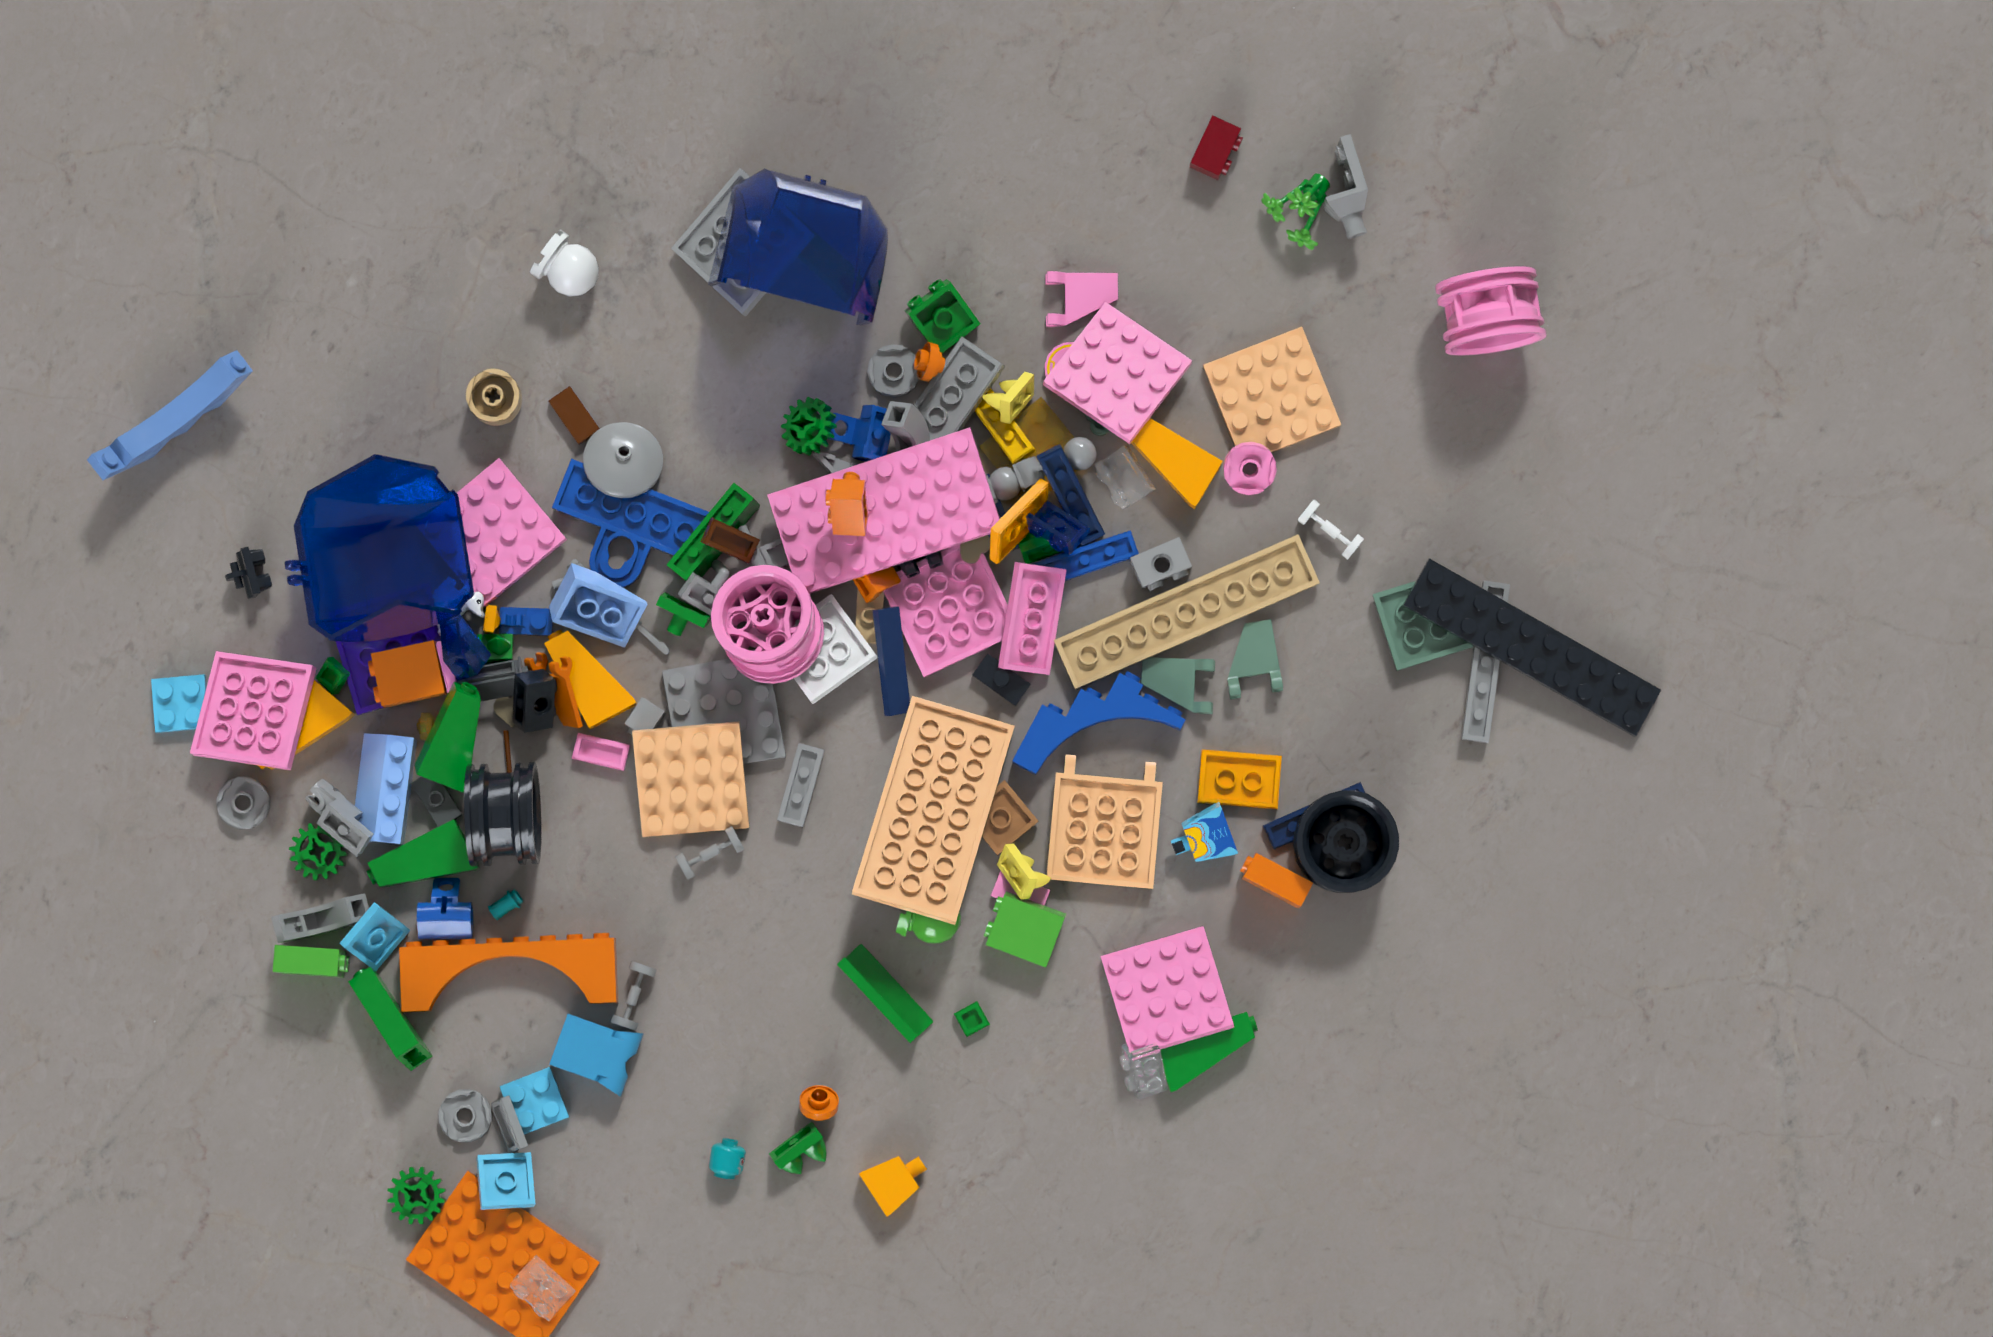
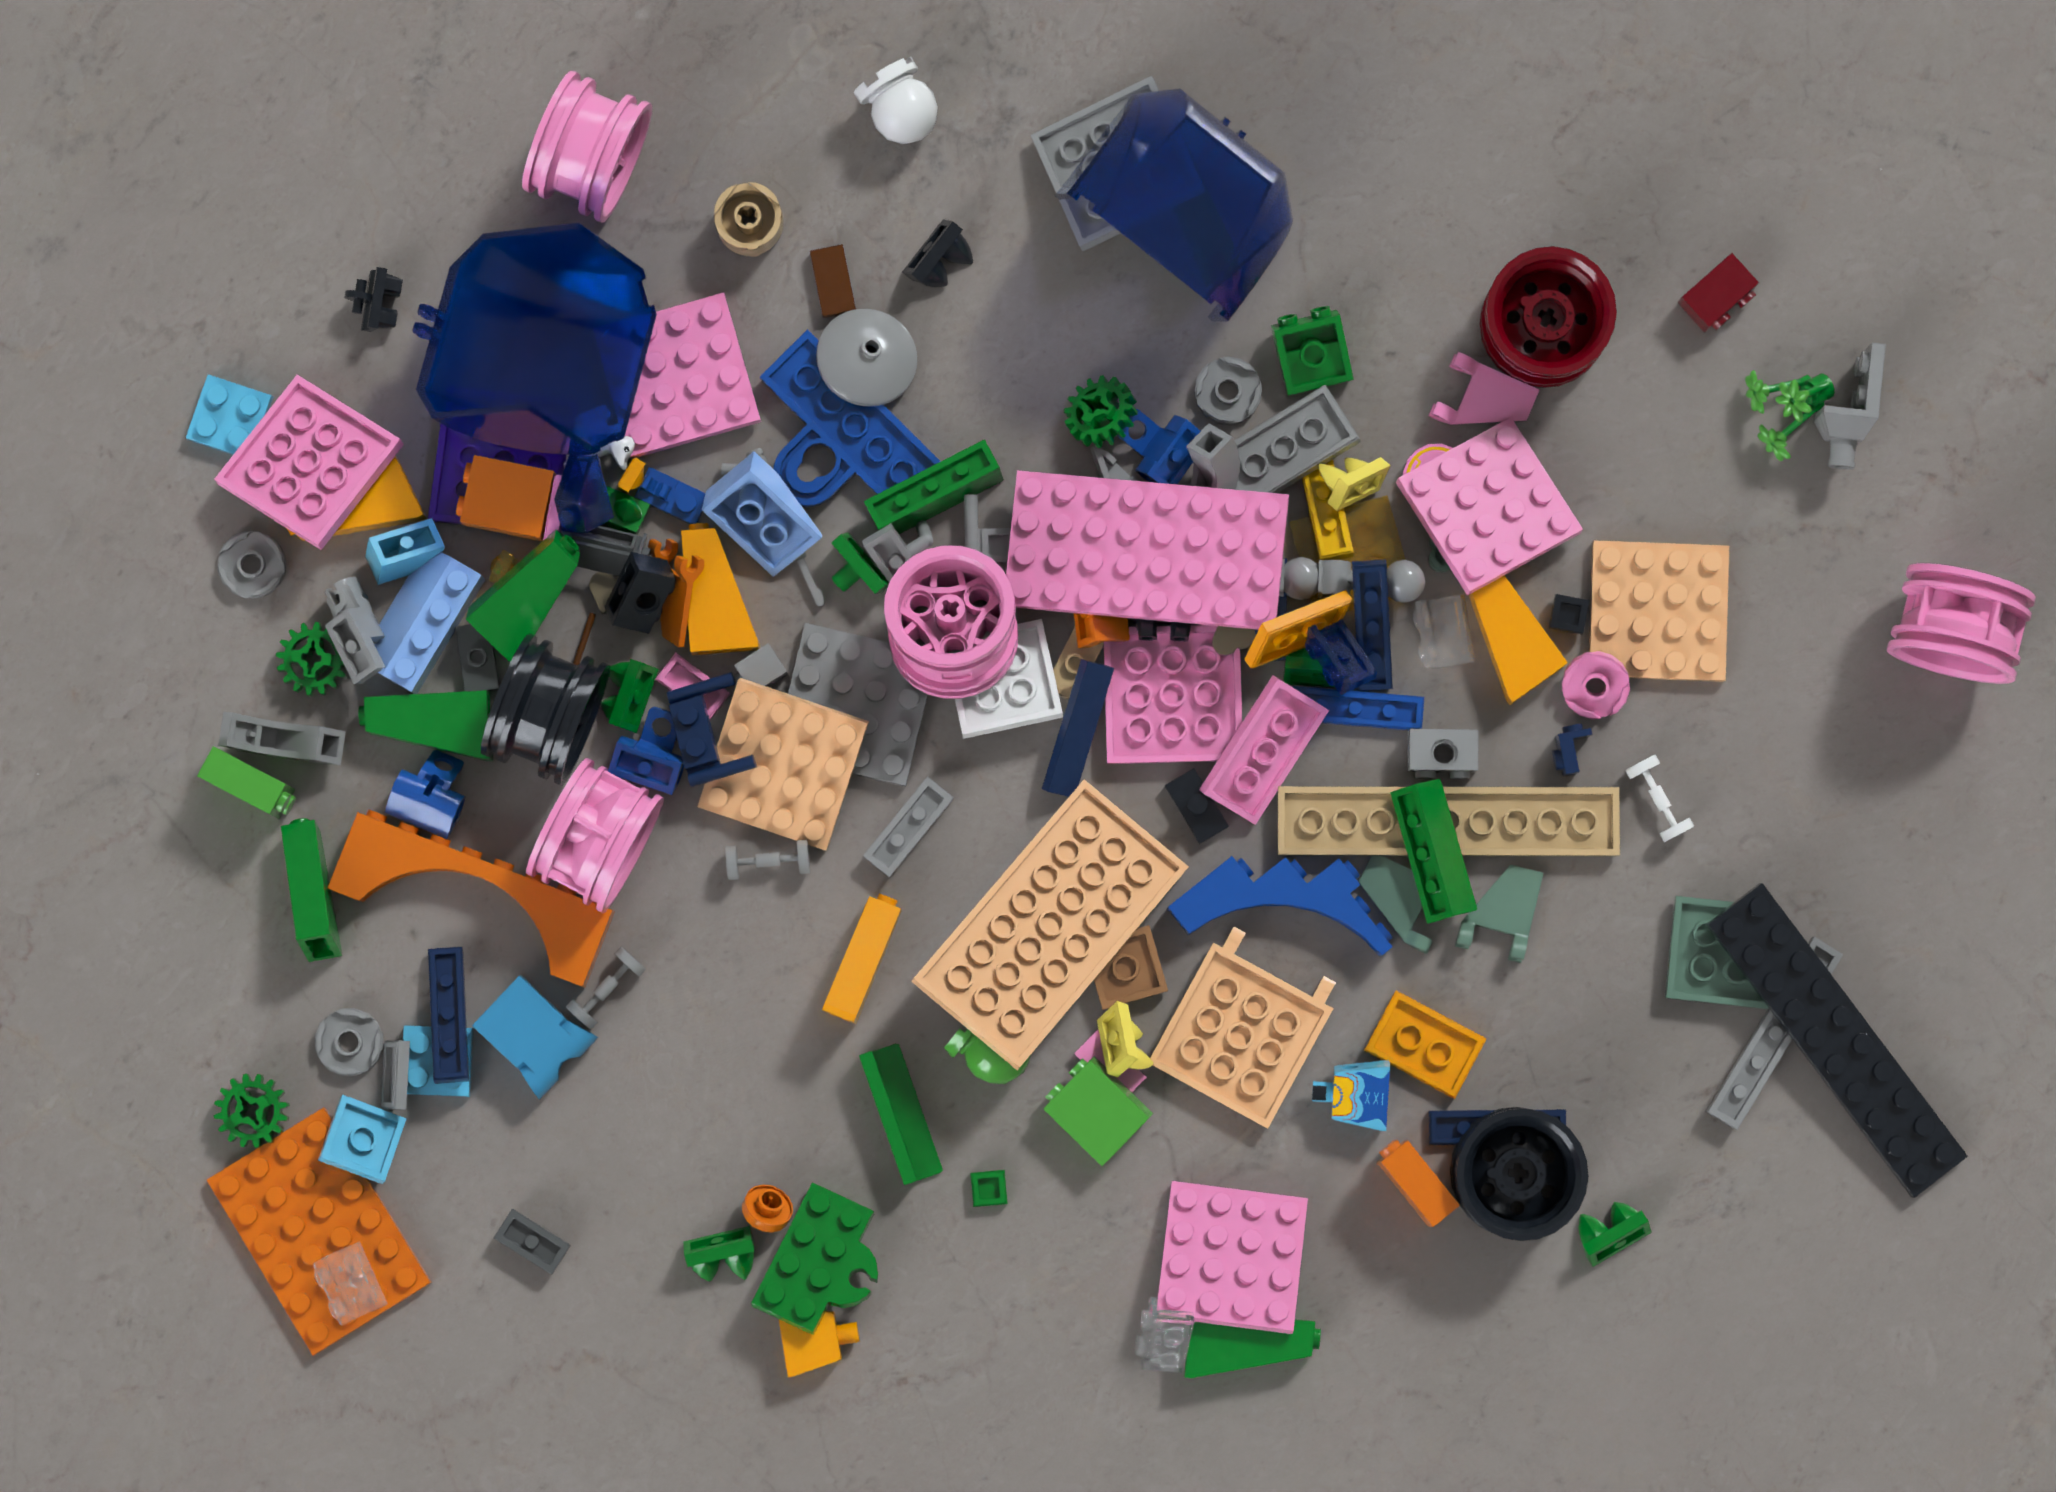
camera: 20 degrees right, 0 degrees up
medium blue arch [87,350,253,480] -> none
green tile [315,657,350,695] -> none
medium azure plate [340,902,411,971] -> none
teal pin [488,889,524,921] -> none
reddish brown tile [700,517,760,564] -> none
teal head [709,1138,746,1179] -> none
orange brick [825,472,869,536] -> none
orange plate [914,342,945,382] -> none
none -> medium azure slope [365,518,445,585]
none -> dark blue tile [428,947,469,1084]
none -> dark grey plate [494,1209,571,1275]
none -> bright pink wheel [522,71,652,223]
none -> bright pink wheel [526,758,664,913]
none -> green tile [601,659,659,733]
none -> blue piece [608,707,684,795]
none -> dark blue plate [667,672,757,787]
none -> green plate [751,1182,878,1335]
none -> light orange slope [822,893,902,1024]
none -> black tile [902,219,973,287]
none -> green panel [1390,779,1477,924]
none -> dark red wheel [1479,246,1617,388]
none -> black plate [1549,594,1589,635]
none -> dark blue bracket [1552,724,1593,777]
none -> green tile [1578,1202,1652,1267]

